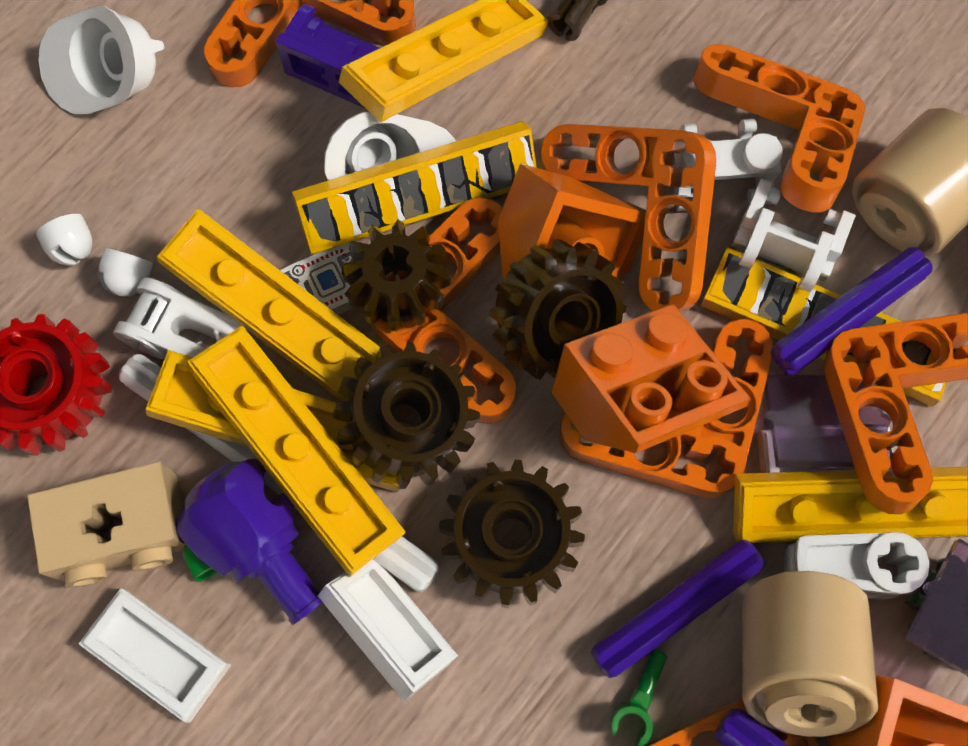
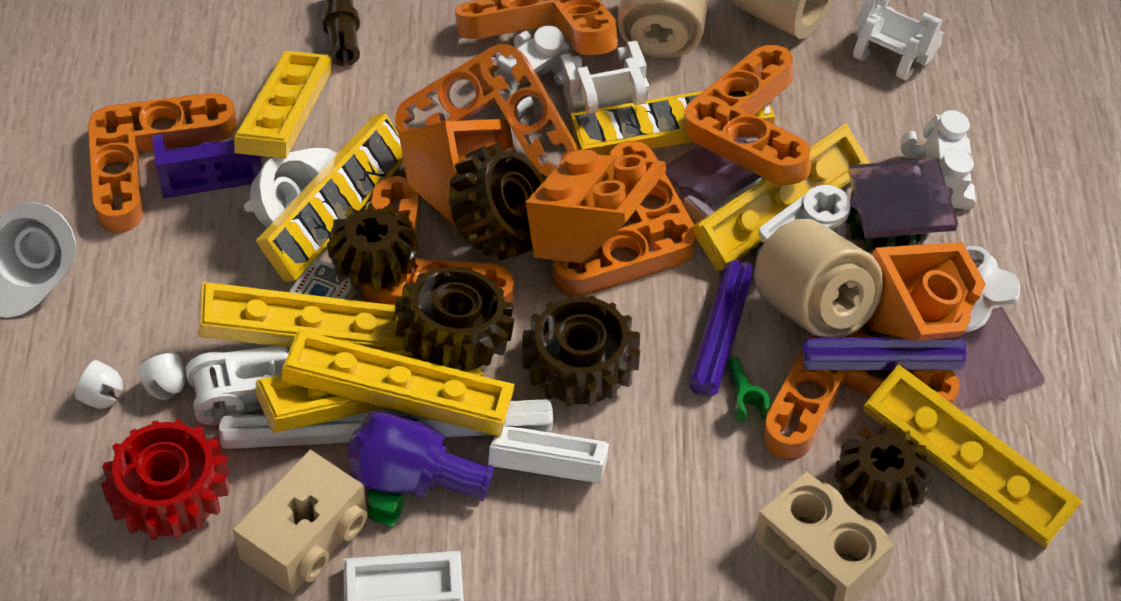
camera: 40 degrees left, 20 degrees down
dark purple axle [770,247,933,375] -> none

